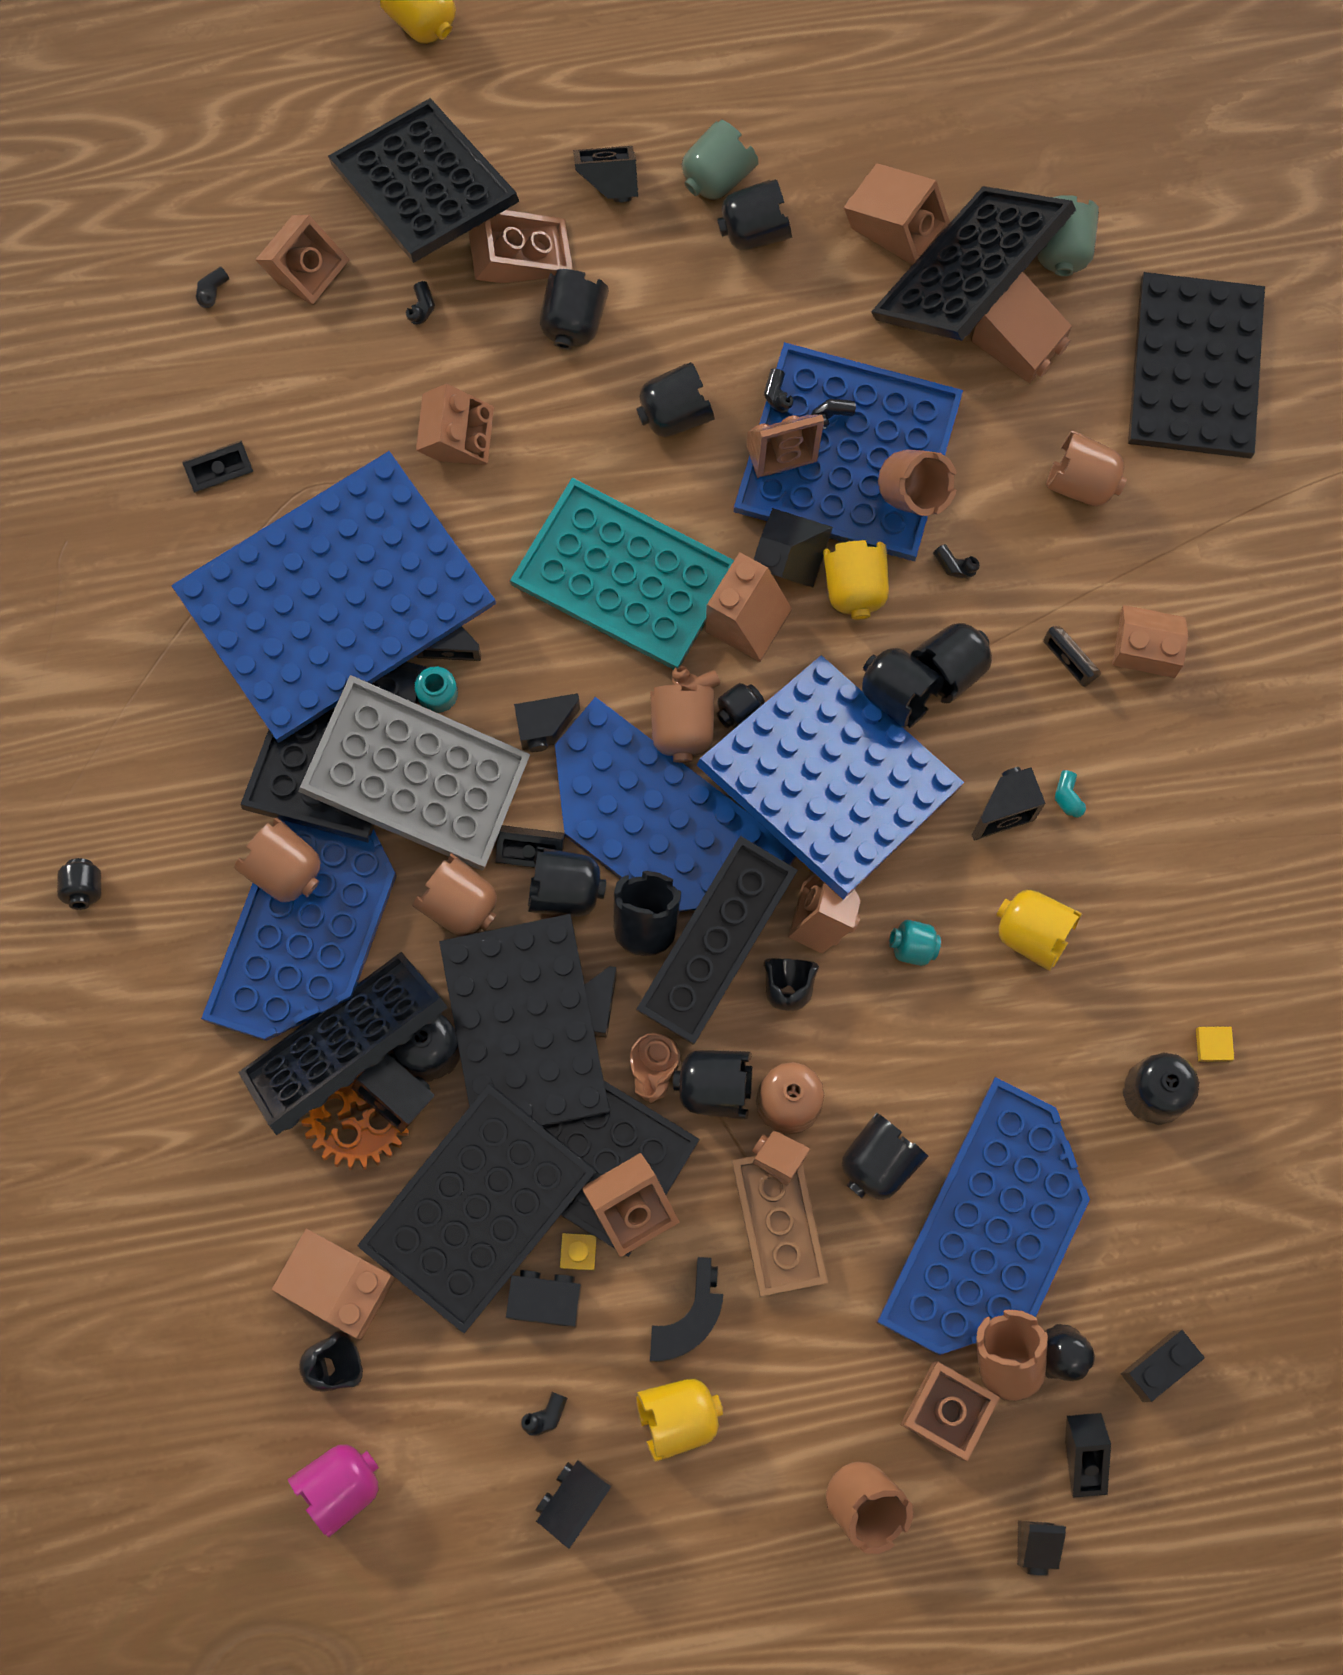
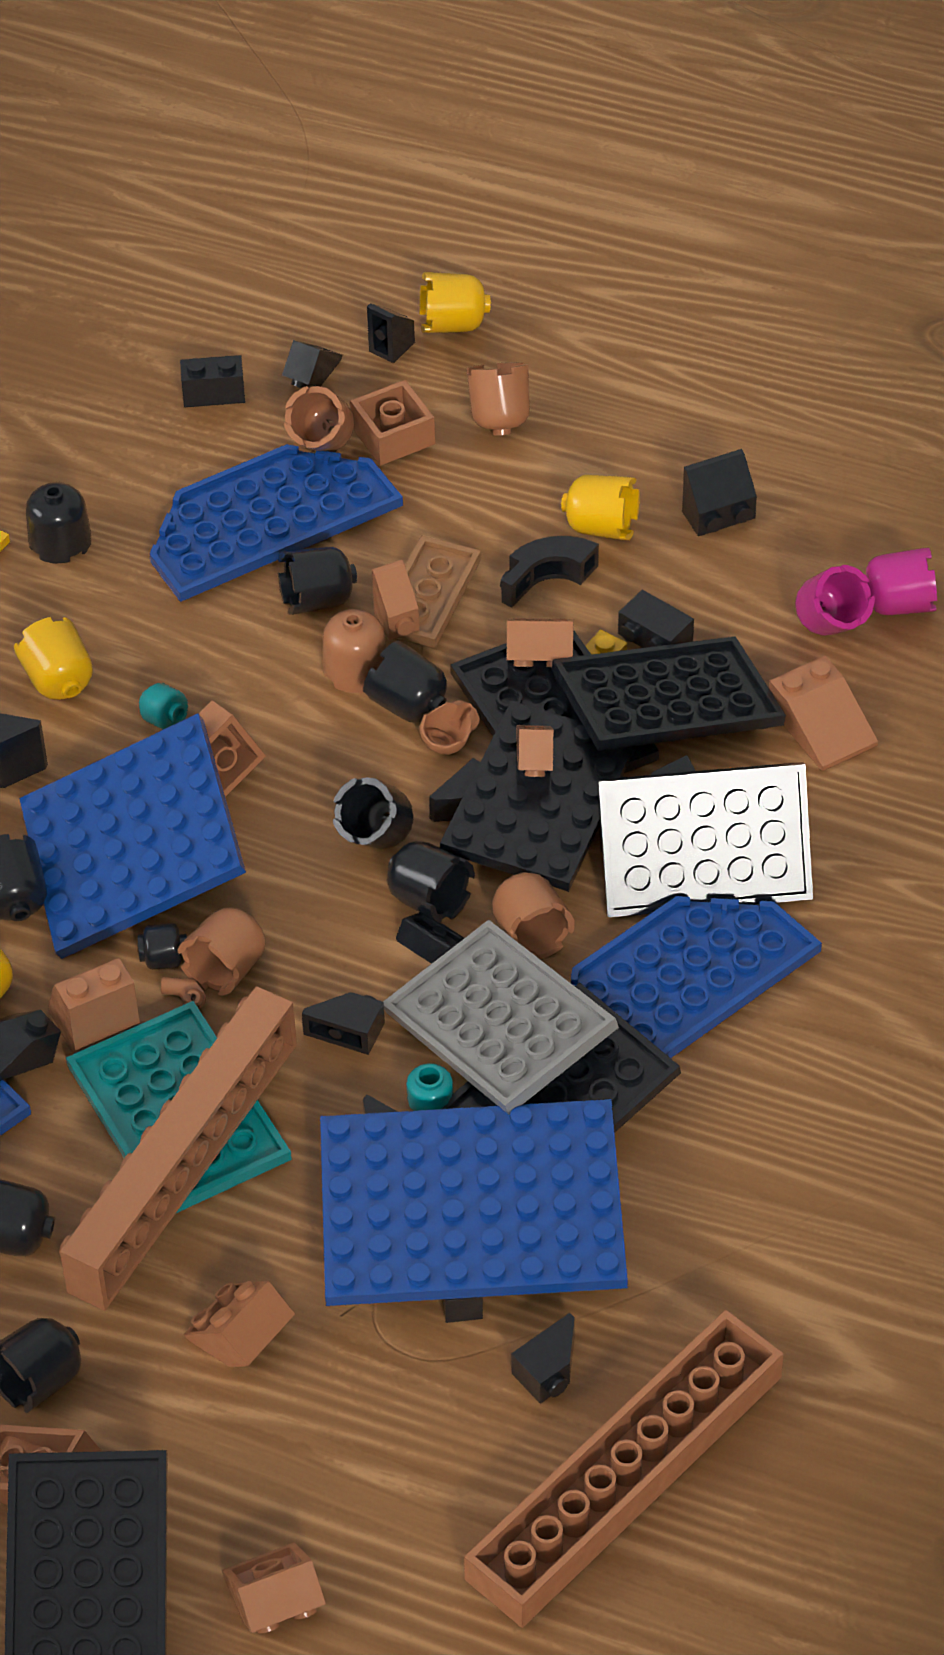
camera: 145 degrees left, 25 degrees down
black head [57,858,101,910] -> none
black slope [182,440,253,492] -> none
black arm [196,266,229,308] -> none
nougat cylinder [234,817,321,902] -> none
black hair [299,1331,363,1392] -> none
black arm [406,281,435,325] -> none
black arm [521,1392,568,1436] -> none
blue plate [555,697,796,913] -> none
black brick [636,836,798,1044] -> none
black hair [764,958,819,1011] -> none
black hair [1045,1324,1095,1381] -> none
none -> nougat brick [59,986,297,1311]
none -> yellow cylinder [419,272,491,333]
none -> nougat brick [464,1309,784,1628]
none -> black slope [511,1313,575,1404]
none -> nougat slope [516,725,554,777]
none -> dark pink cylinder [795,565,875,635]

